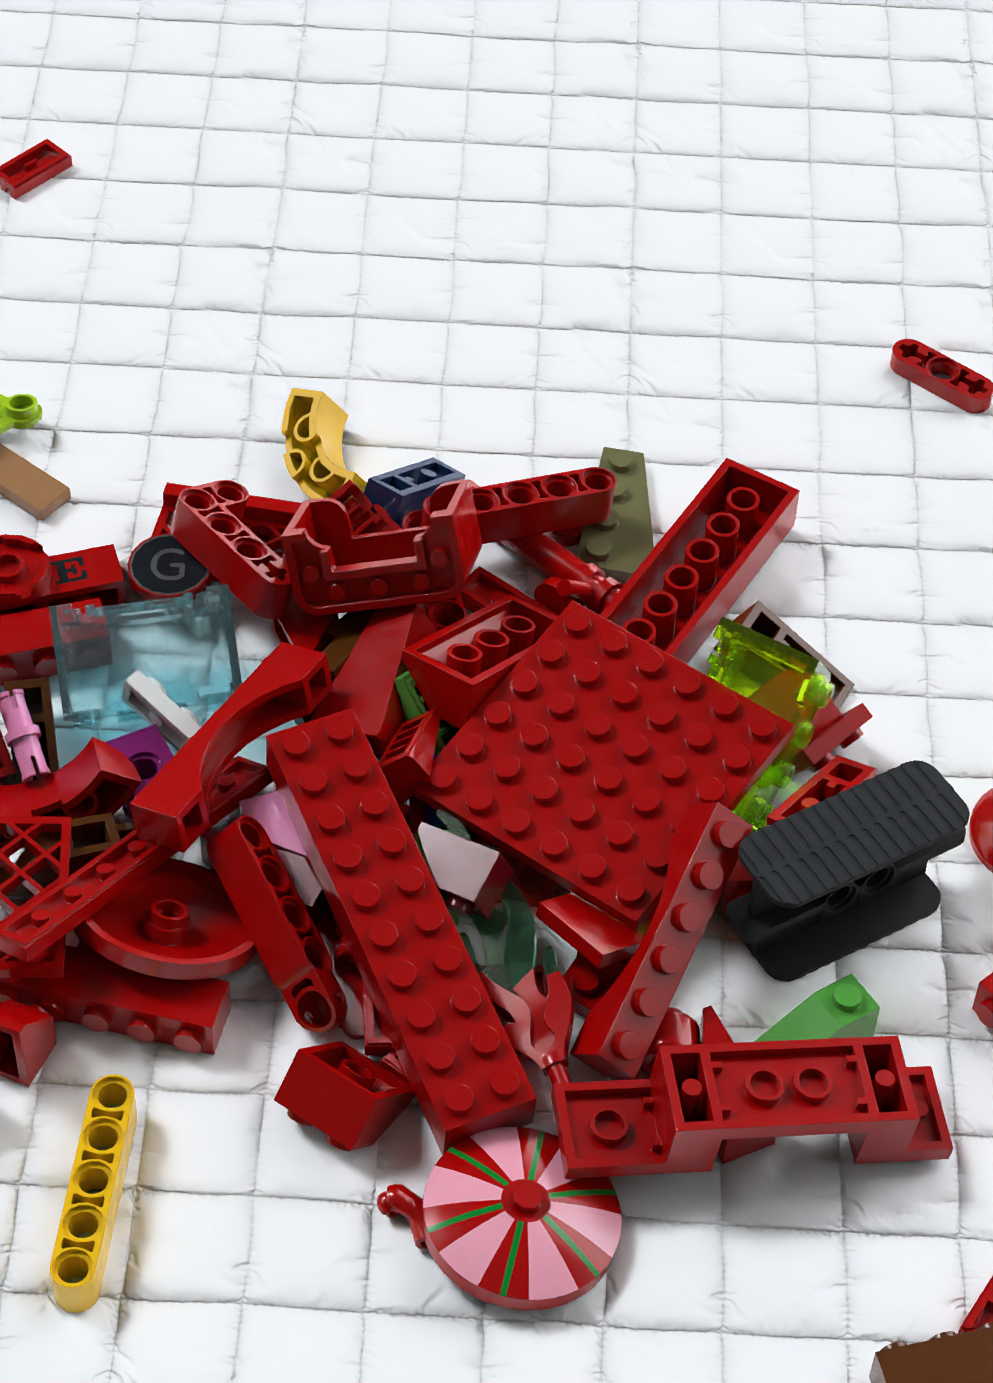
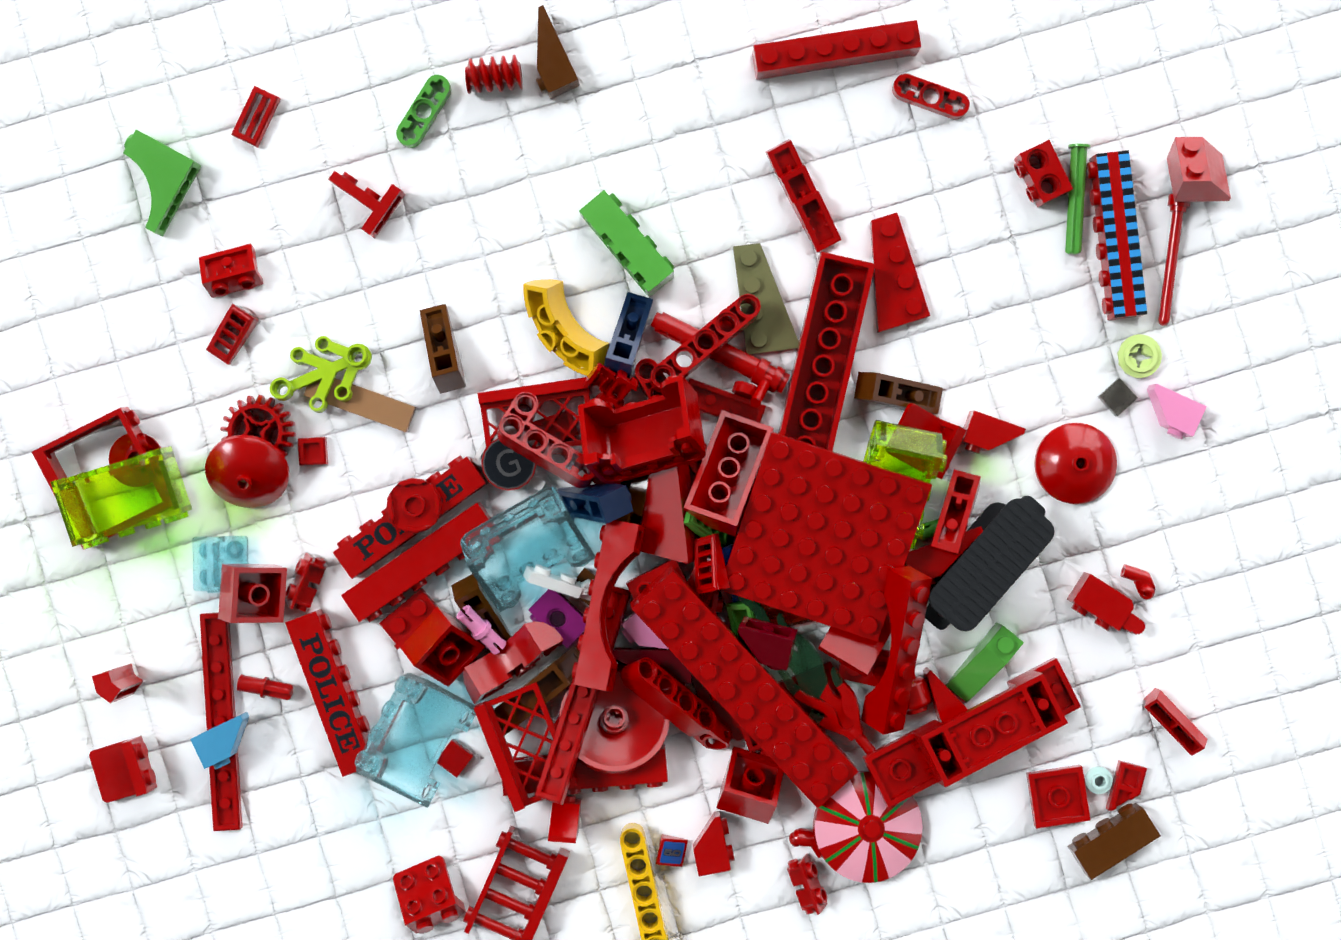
camera: 20 degrees left, 40 degrees up
none -> red bracket [328,170,406,239]
none -> bright green beam [396,75,451,148]
none -> reddish brown slope [419,303,466,394]
none -> red piece [465,55,523,94]
none -> reddish brown slope [535,5,580,100]
none -> dark blue slope [556,483,633,524]
none -> bright green wedge [579,190,675,298]
none -> slope [656,834,688,867]
none -> red slope [693,811,735,877]
none -> red brick [752,20,921,80]
none -> red slope [765,139,842,252]
none -> red hinge [787,853,827,915]
none -> red wing [870,212,930,333]
none -> red slope [962,410,1026,454]
none -> red plate [1026,764,1091,829]
none -> light aqua plate [1084,766,1113,794]

